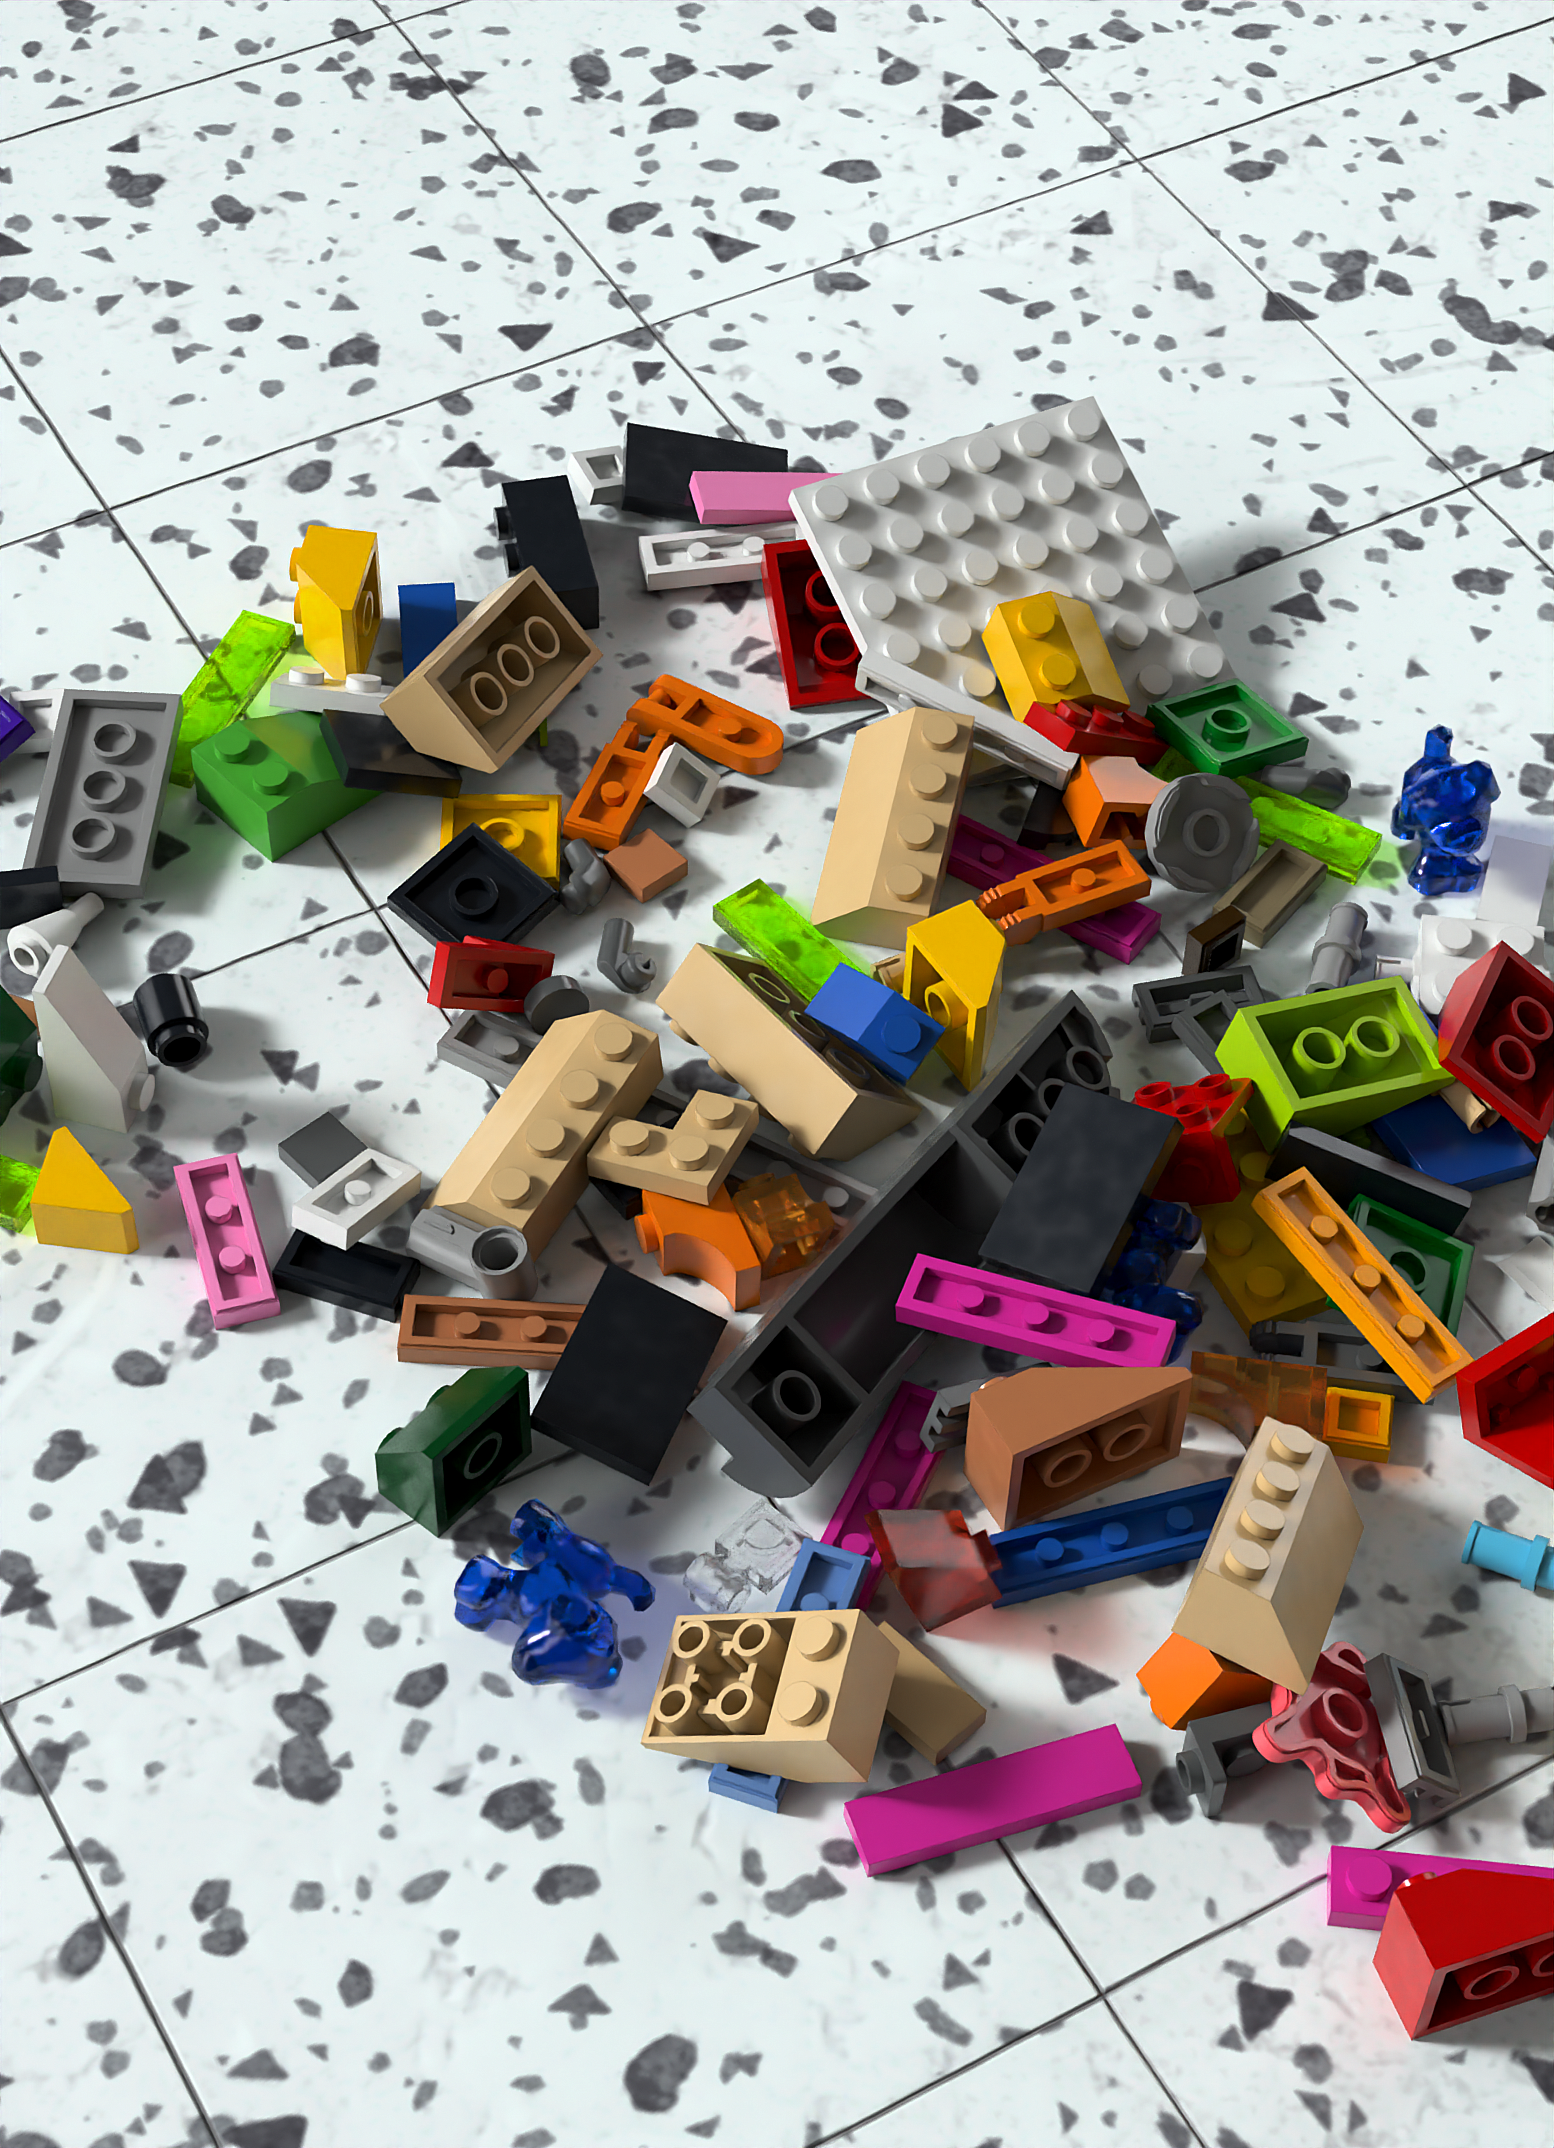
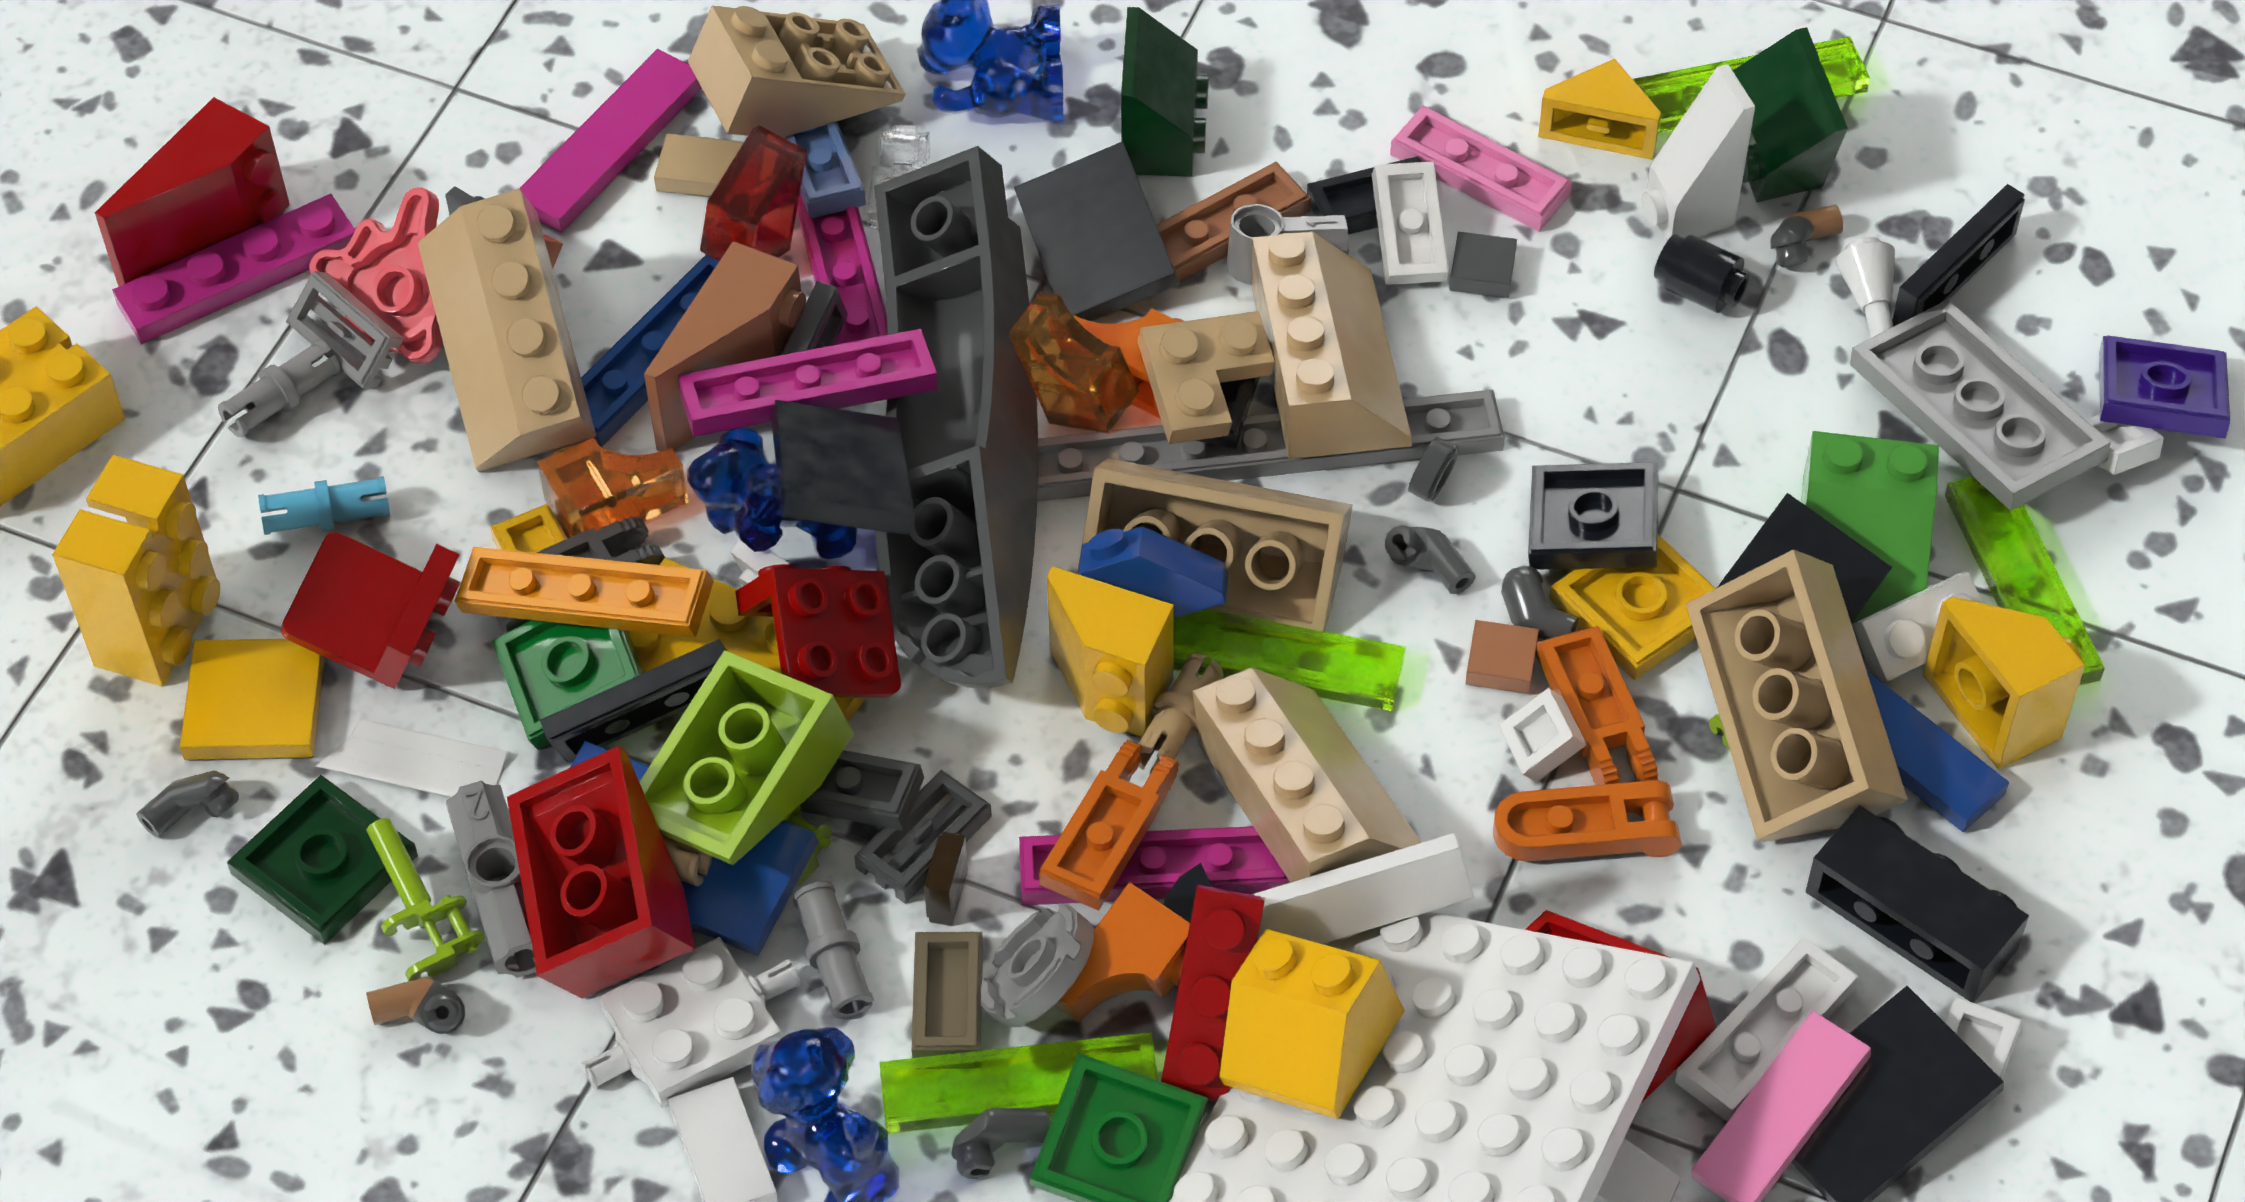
camera: 145 degrees right, 5 degrees up
red slope [427,935,555,1013] -> none

